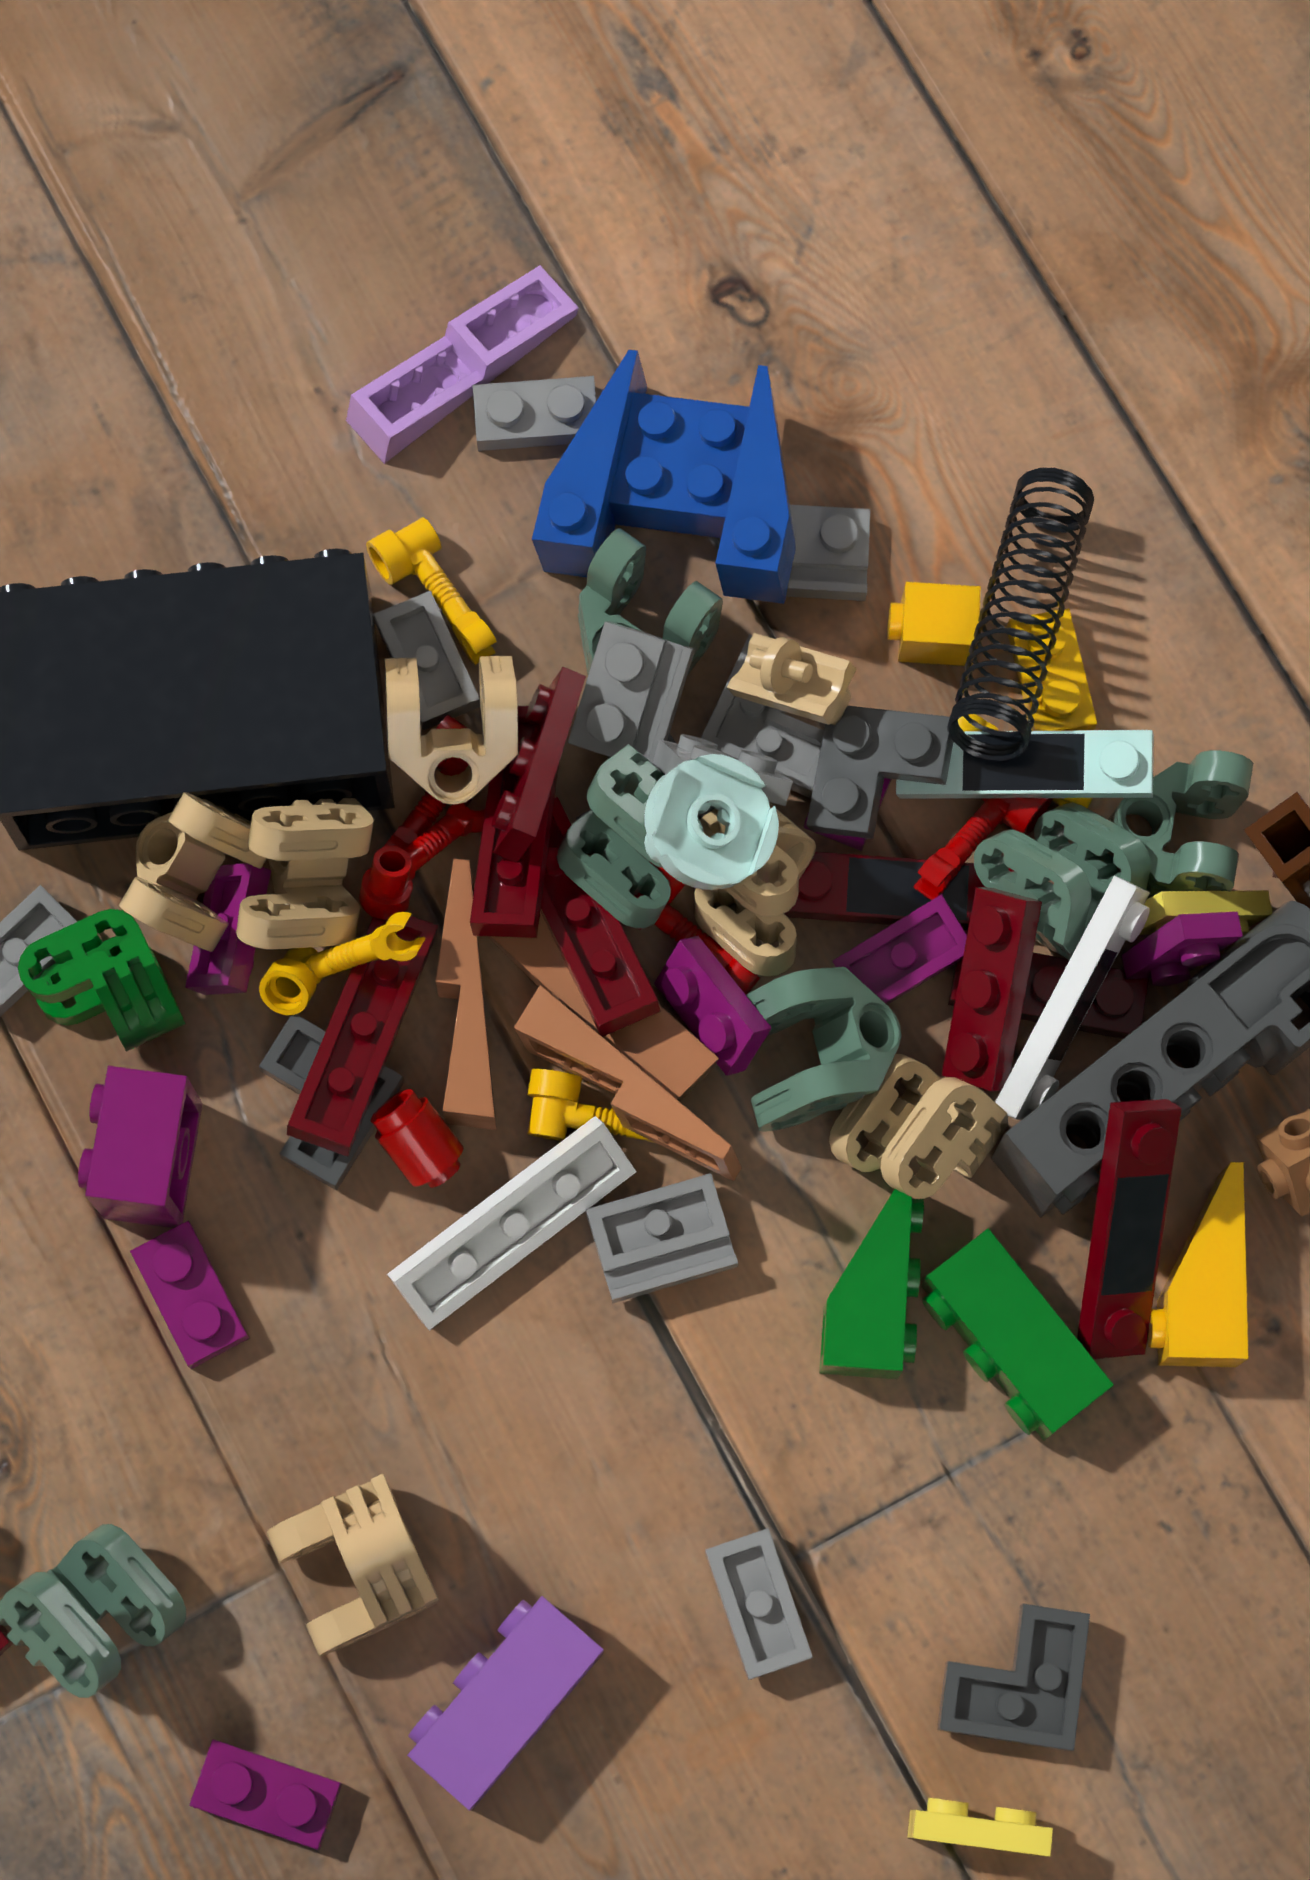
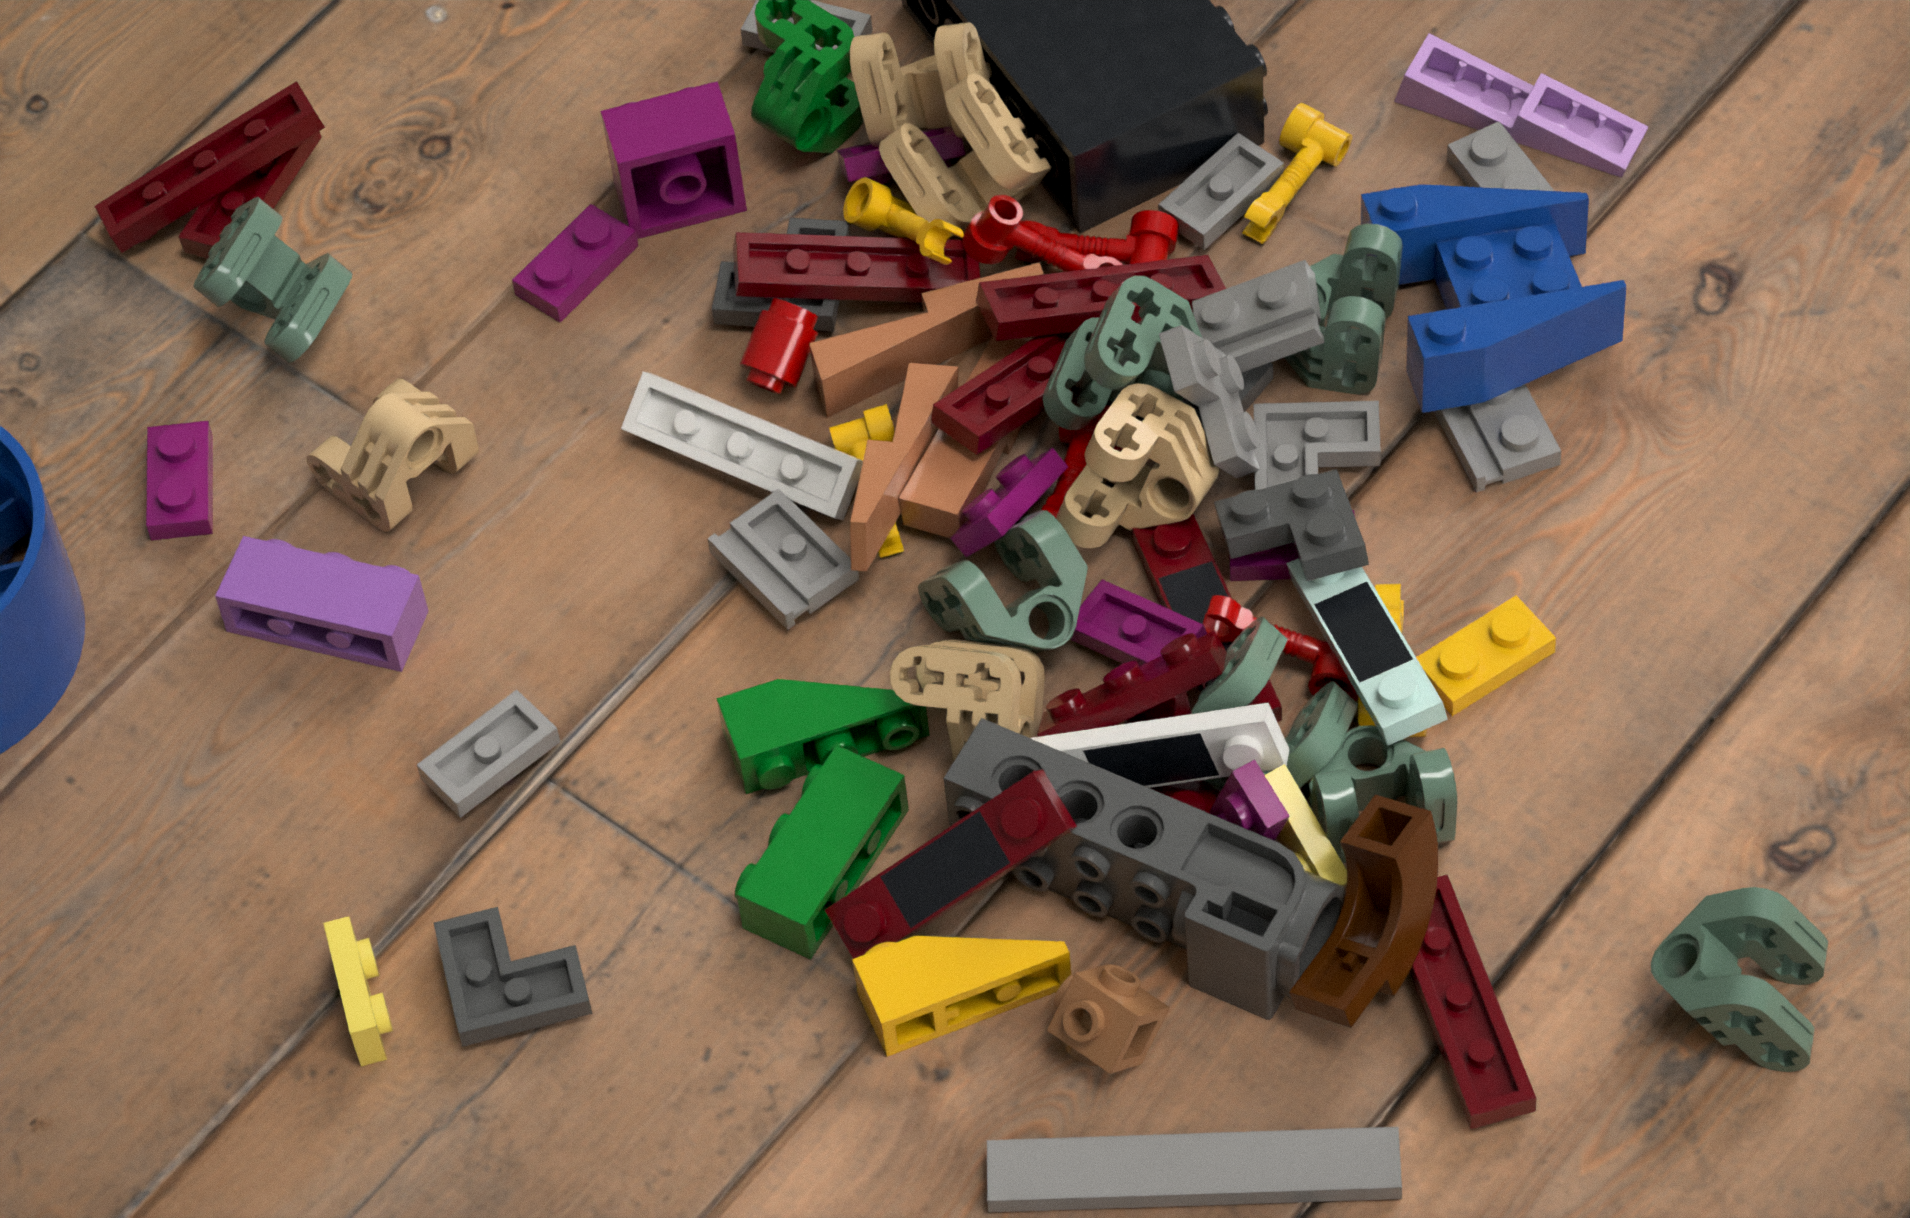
camera: 75 degrees right, 20 degrees down
tan piece [385,656,518,805] -> none
dark red plate [492,667,586,863] -> none
light aqua plate [644,754,779,890] -> none
tan hips [727,633,856,725] -> none
yellow brick [888,582,981,666] -> none
black piece [947,468,1095,761] -> none

